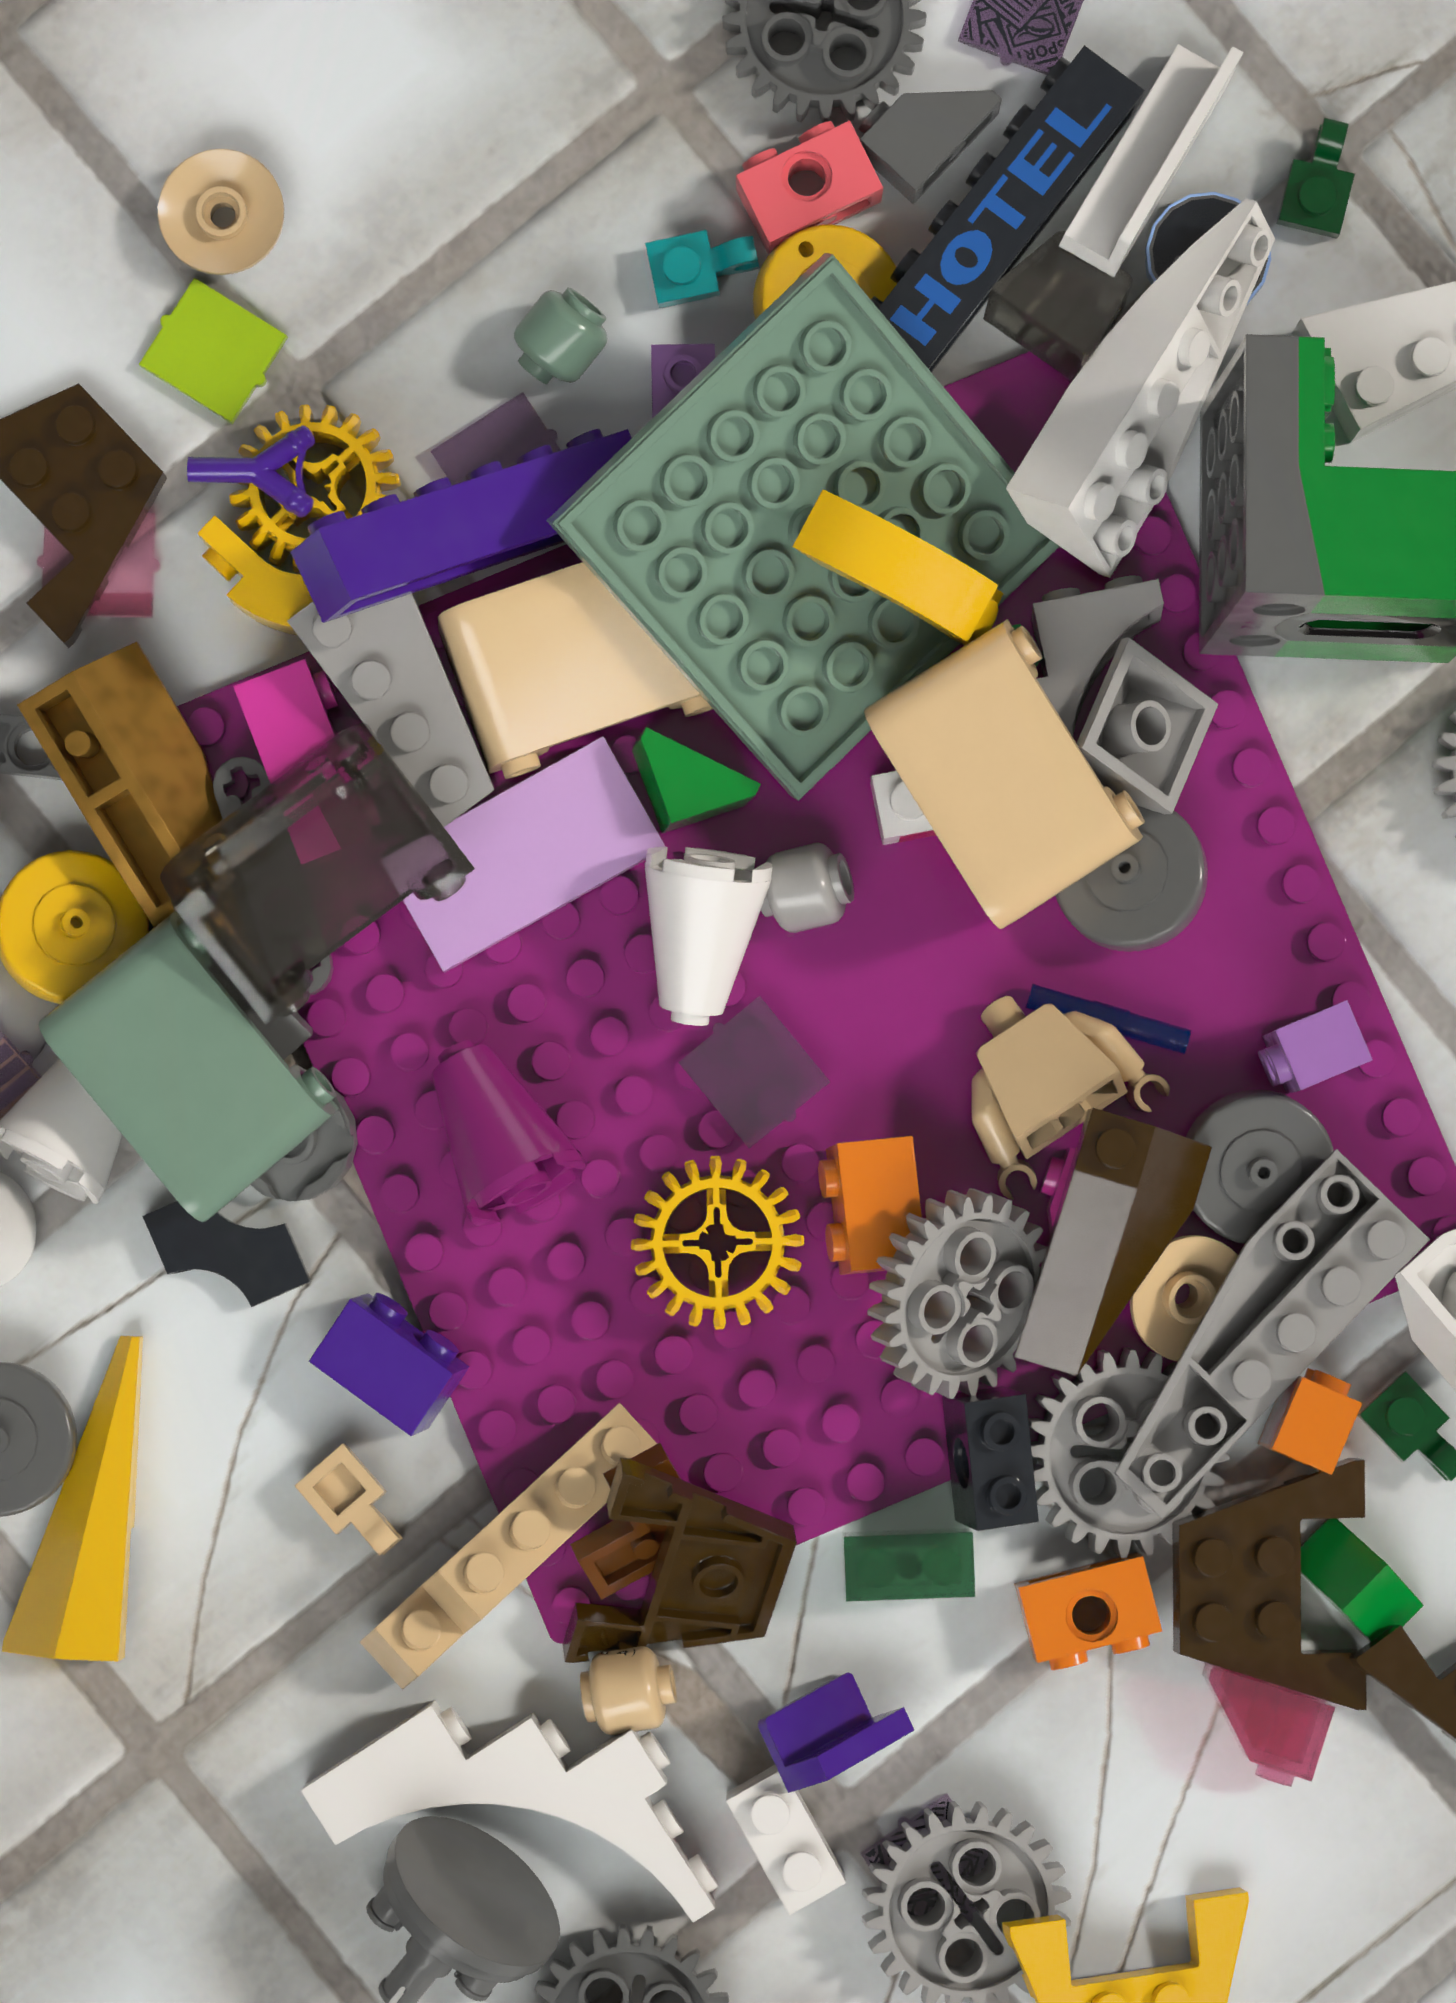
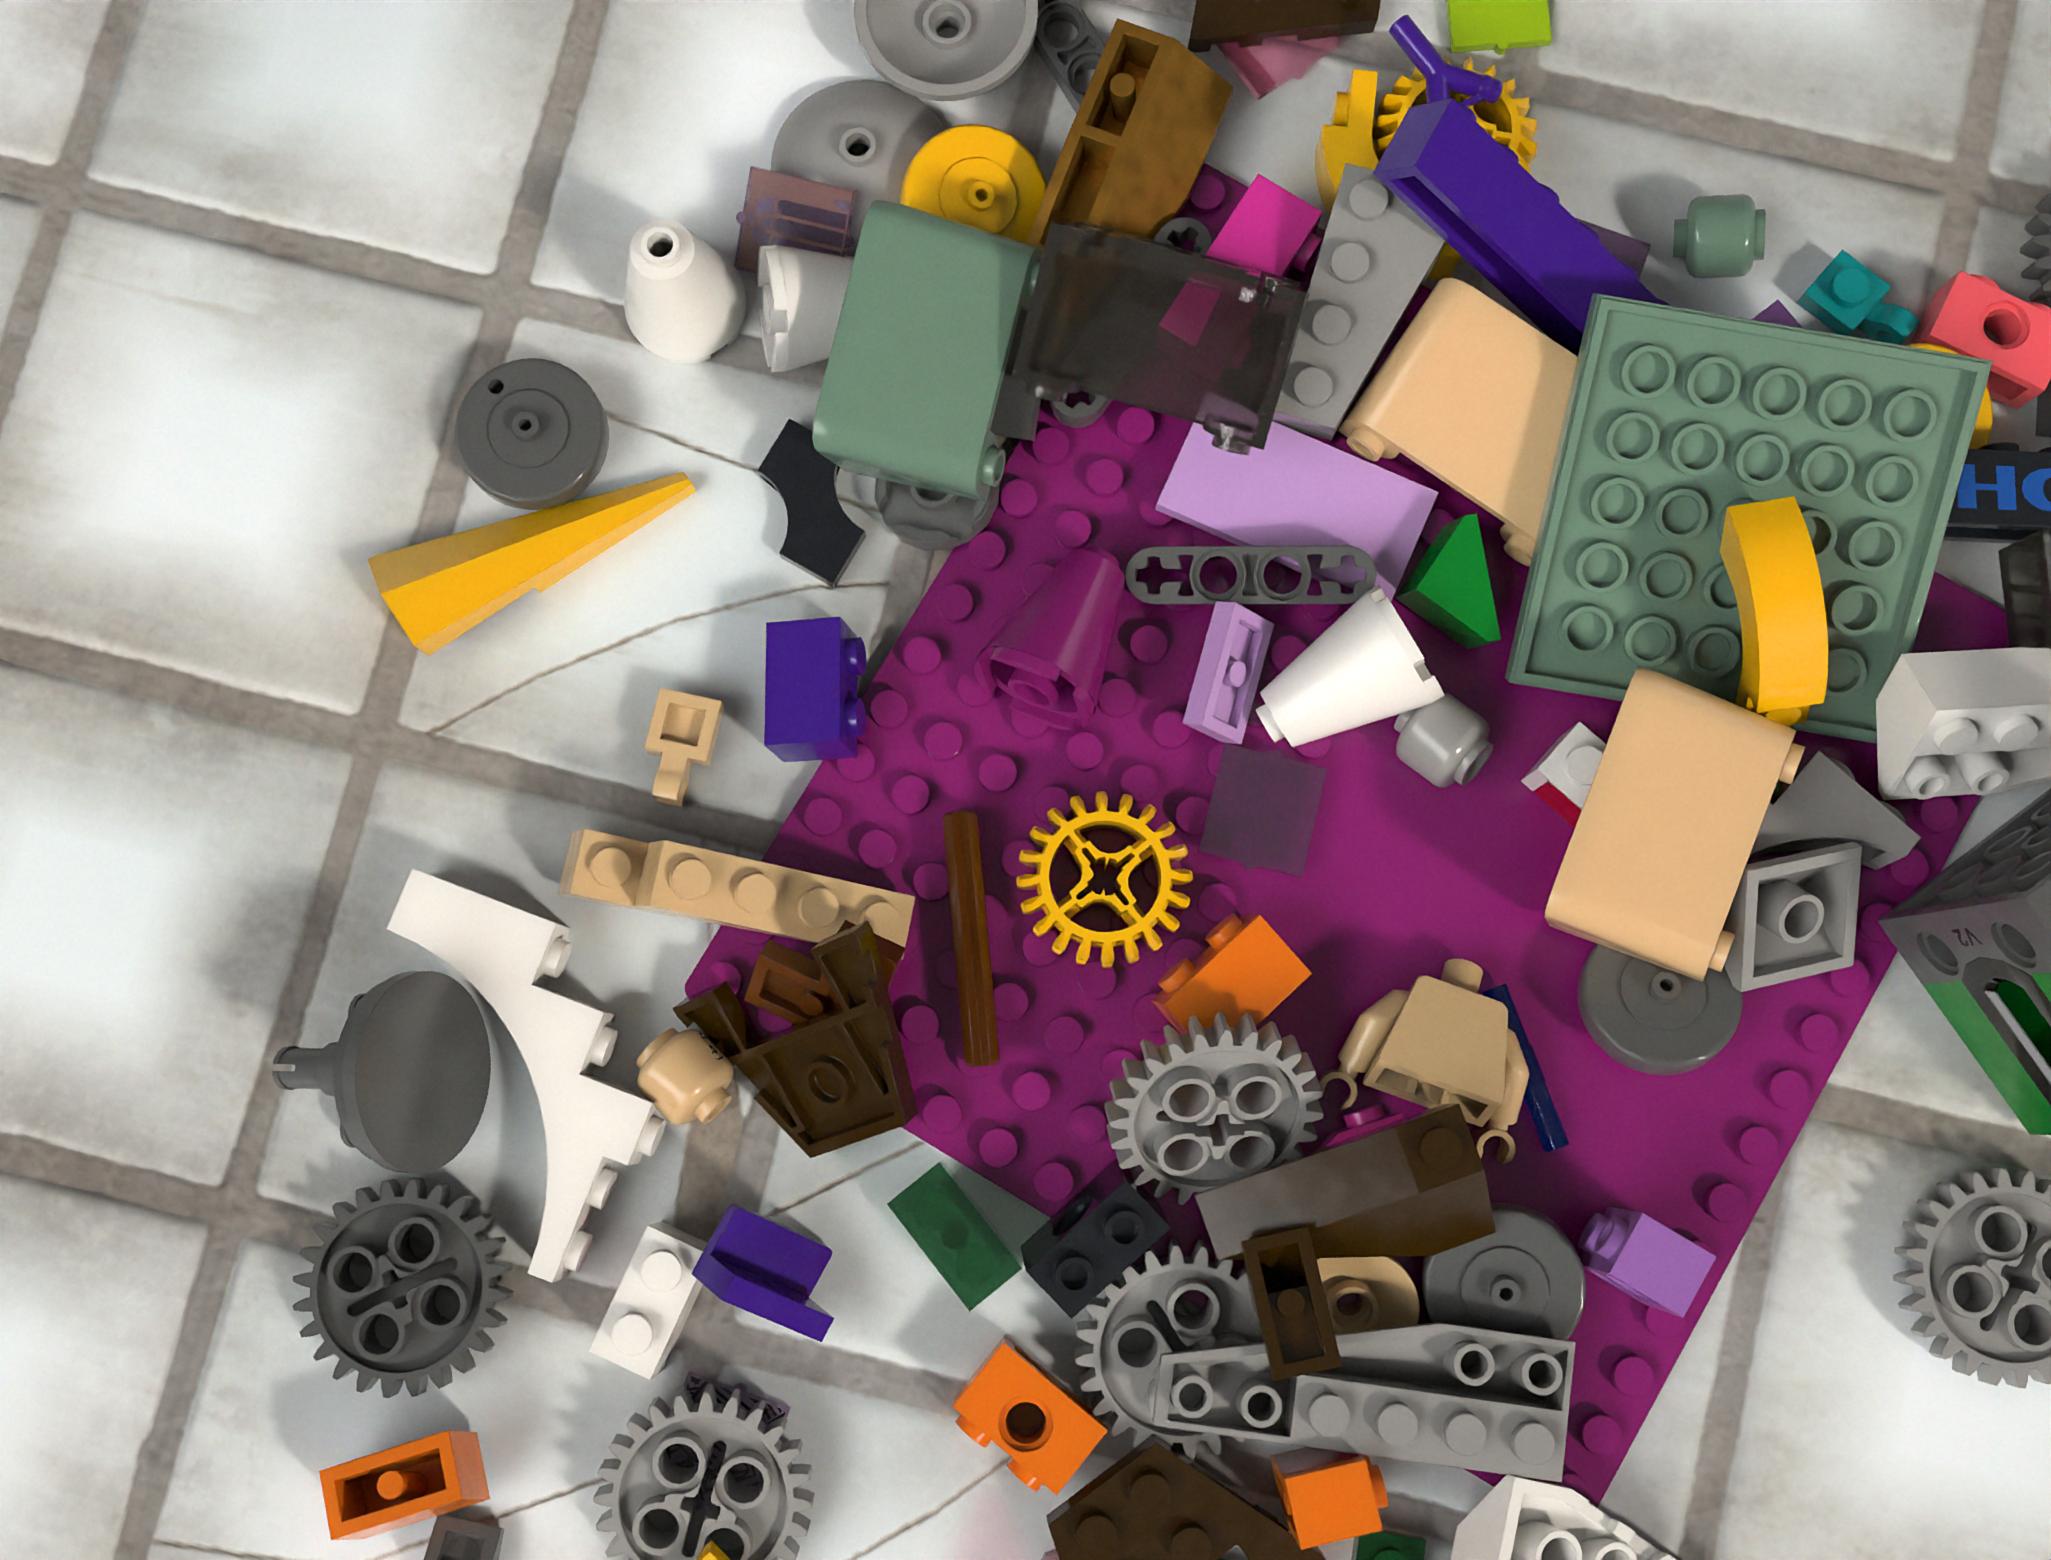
camera: 55 degrees right, 5 degrees down
none -> reddish brown axle [942,810,1000,1067]
none -> dark grey beam [1125,546,1377,604]
none -> lavender plate [1182,601,1274,745]
none -> dark brown slope [1240,1226,1342,1381]

